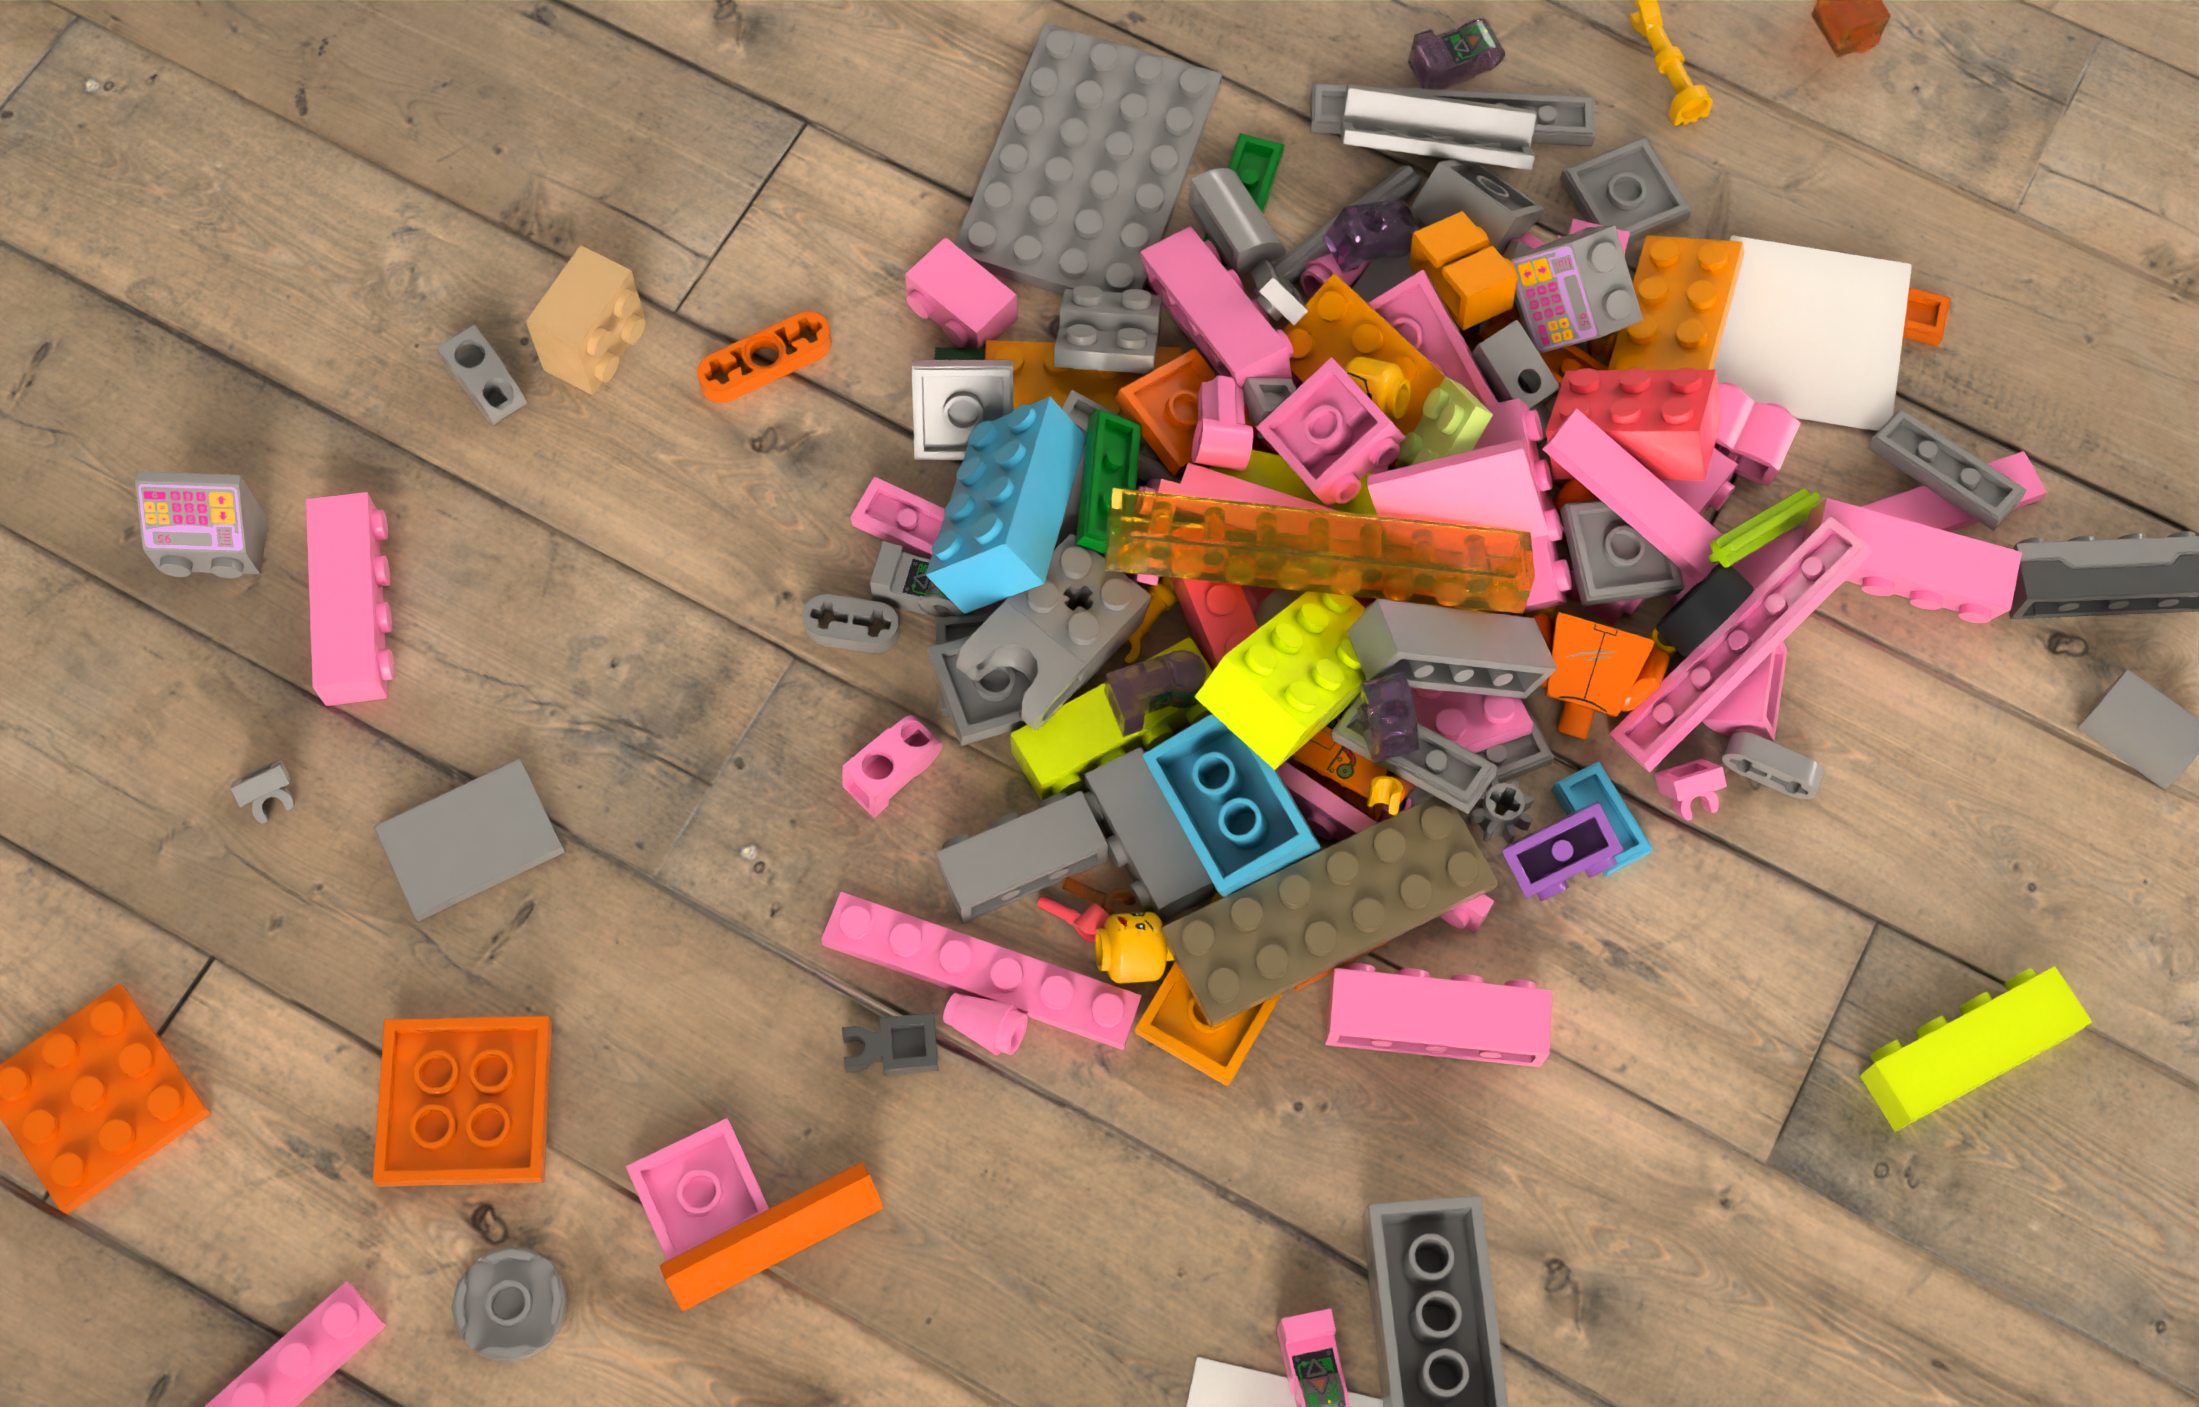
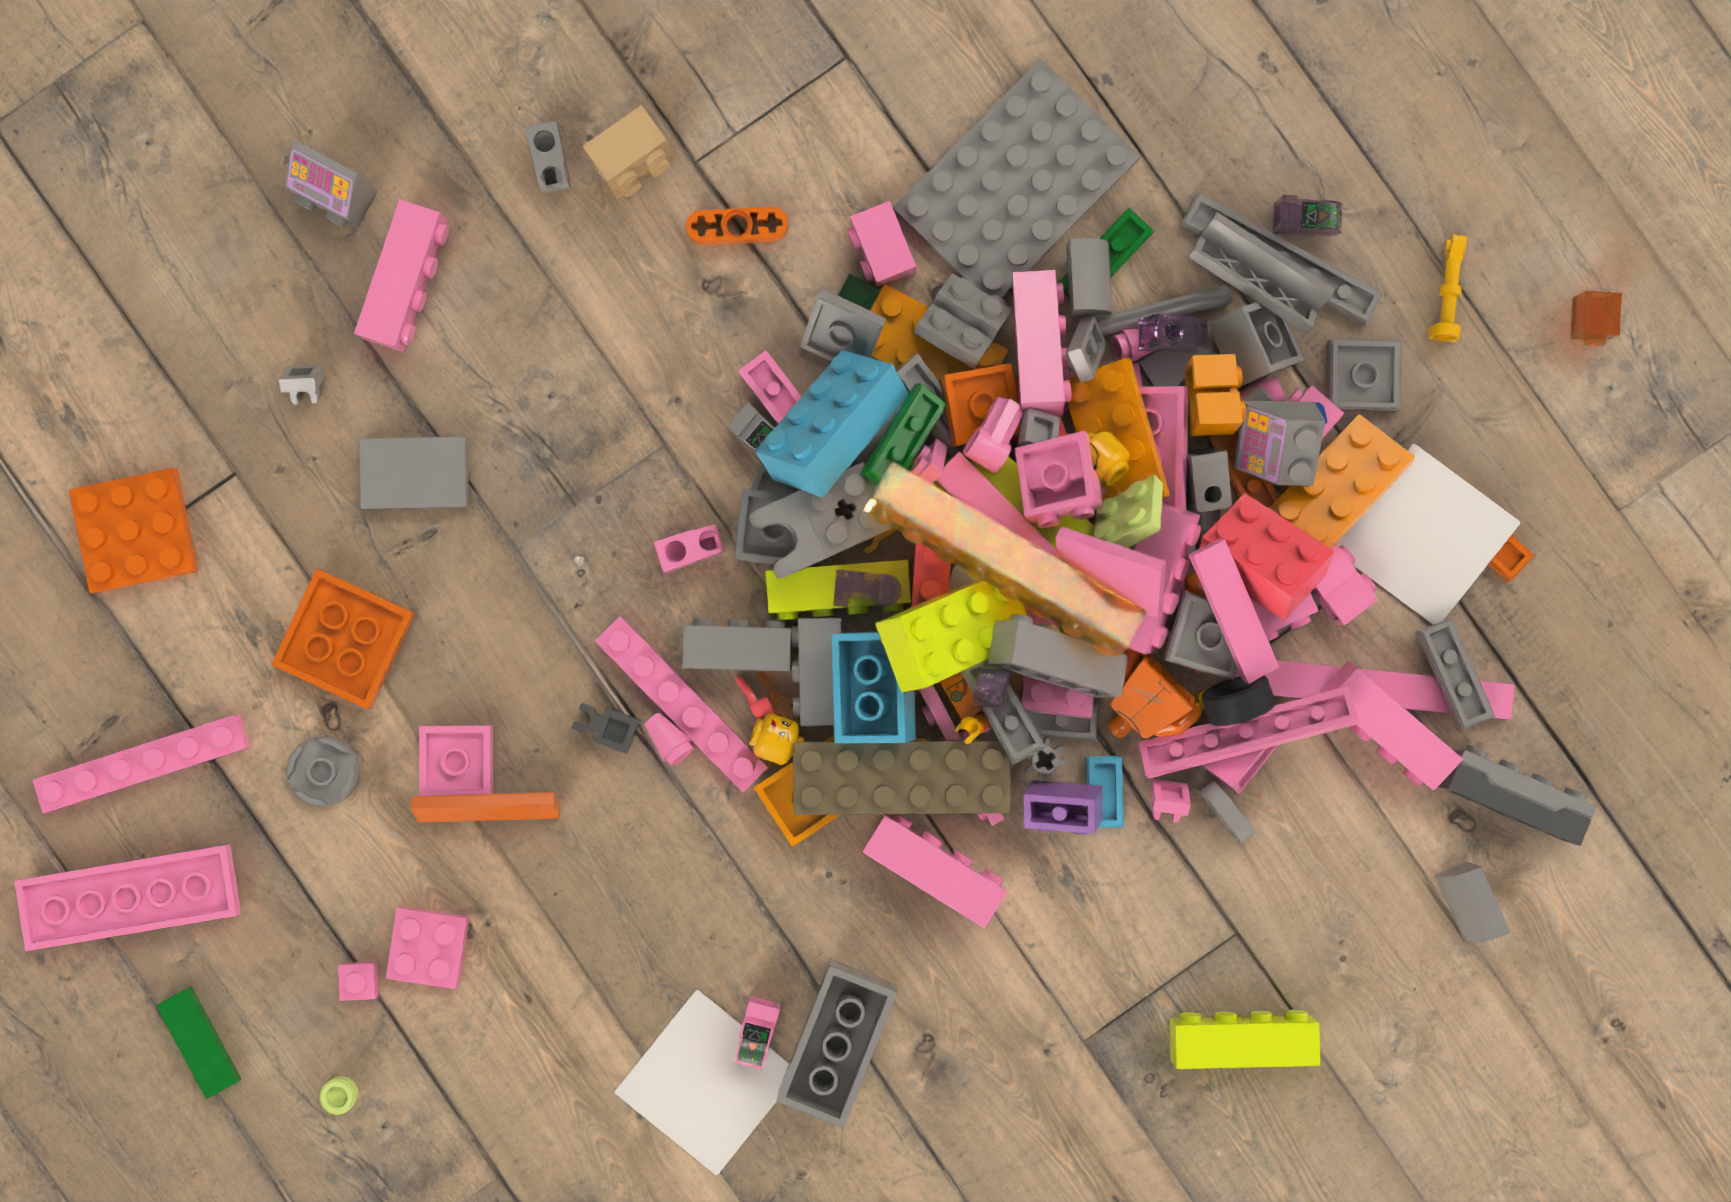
camera: 25 degrees right, 20 degrees up
light grey beam [803,594,900,654] -> none
lime axle [1708,488,1821,568] -> none

